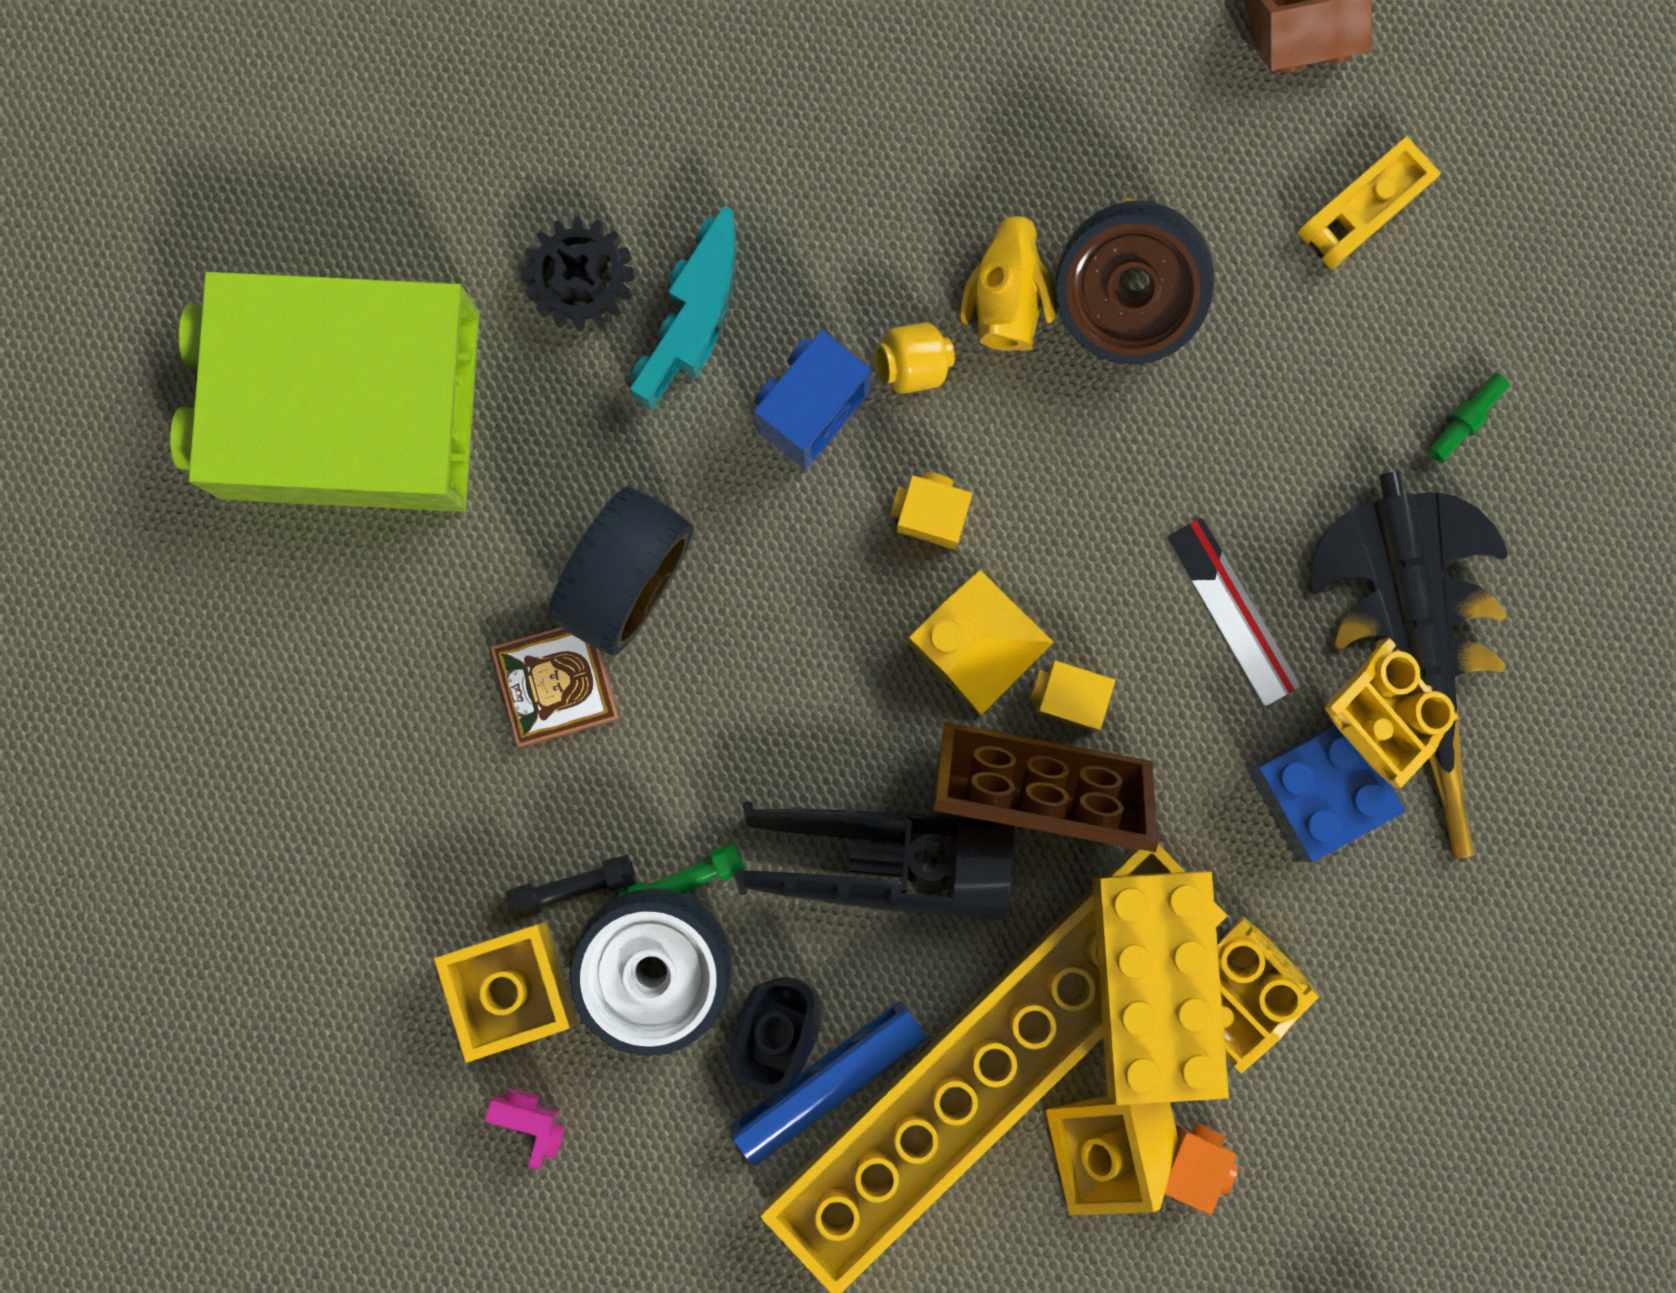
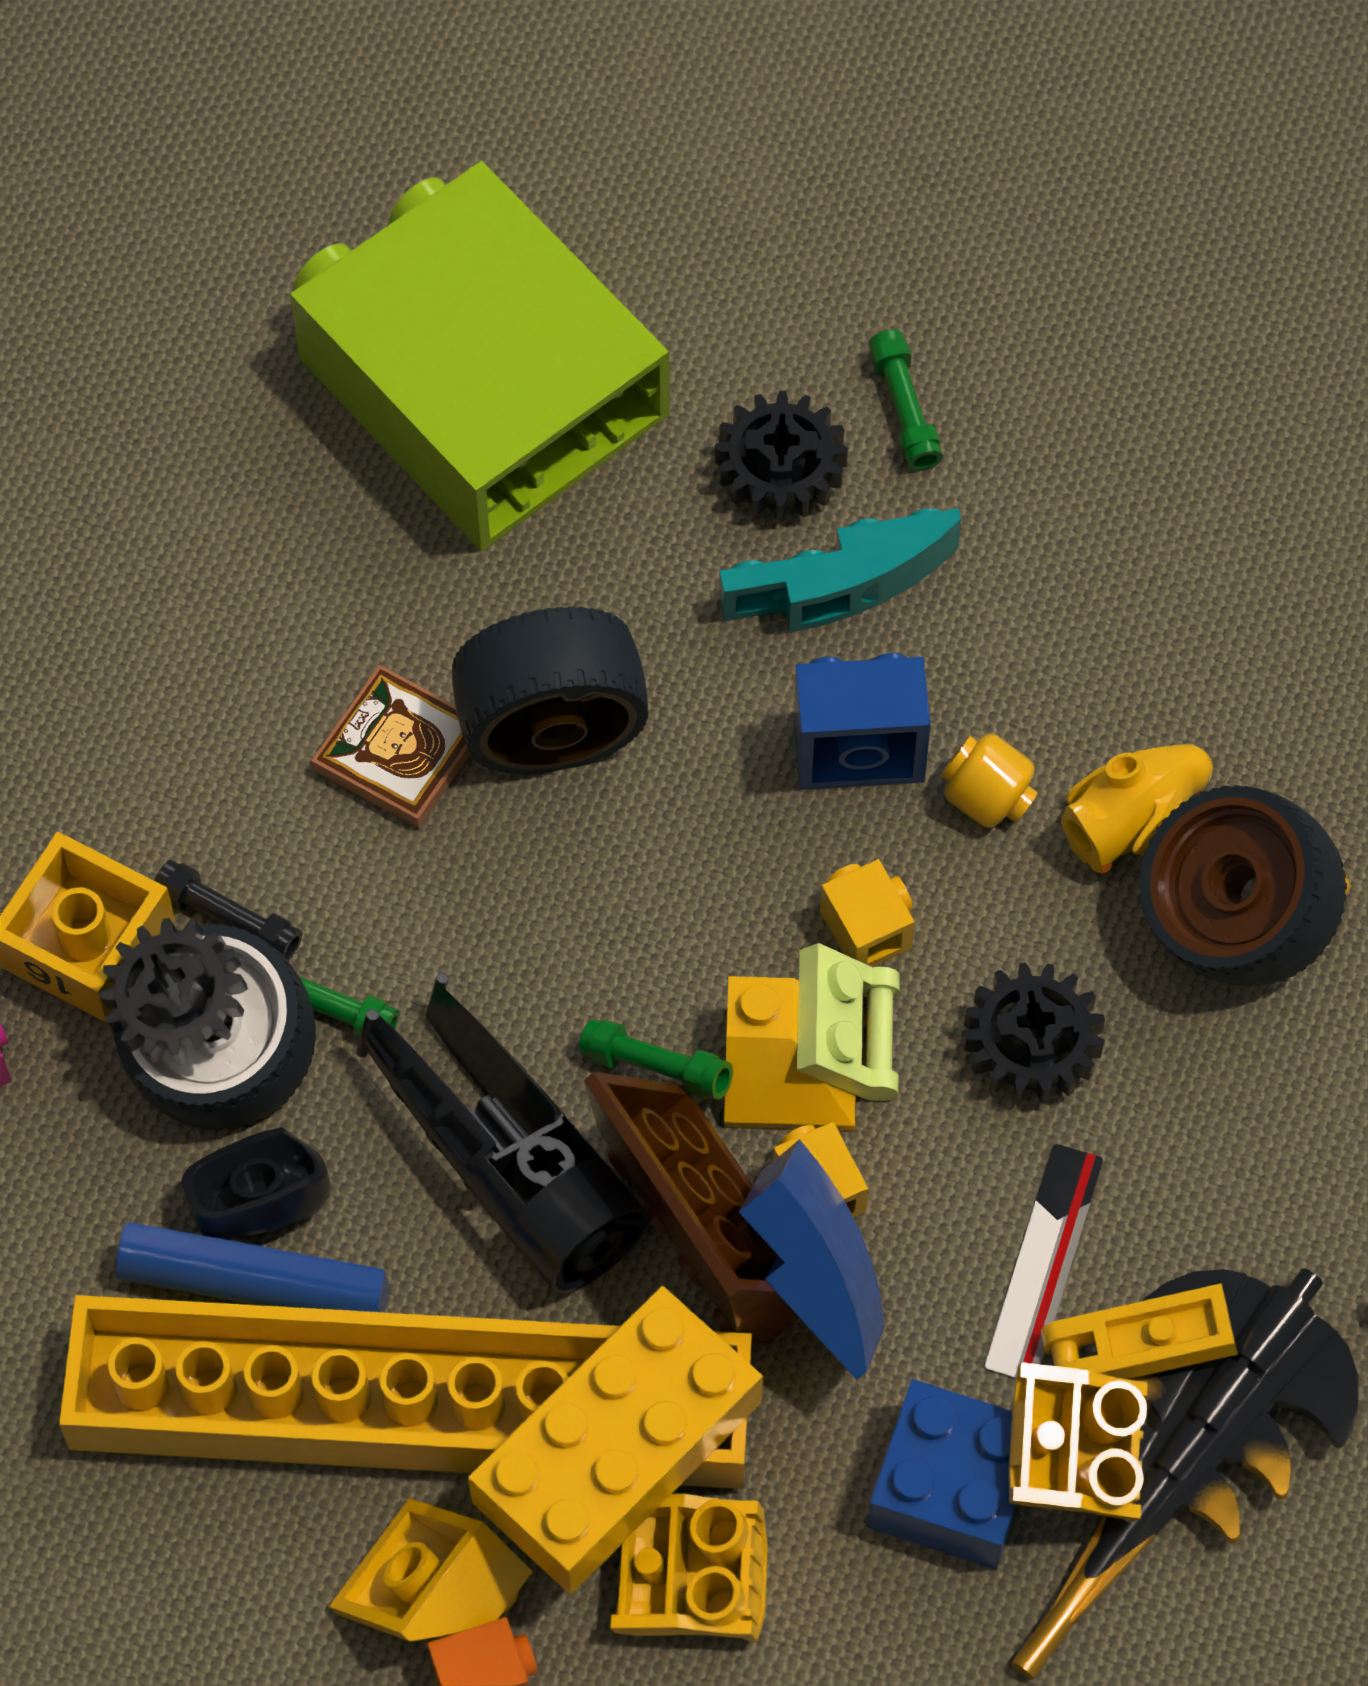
camera: 45 degrees right, 20 degrees down
none -> black gear [99,918,247,1064]
none -> green bar [579,1019,733,1100]
none -> blue slope [739,1139,885,1380]
none -> yellowish green plate [797,943,900,1101]
none -> green bar [868,329,943,471]
none -> black gear [963,962,1105,1104]
none -> yellow plate [1041,1284,1238,1379]

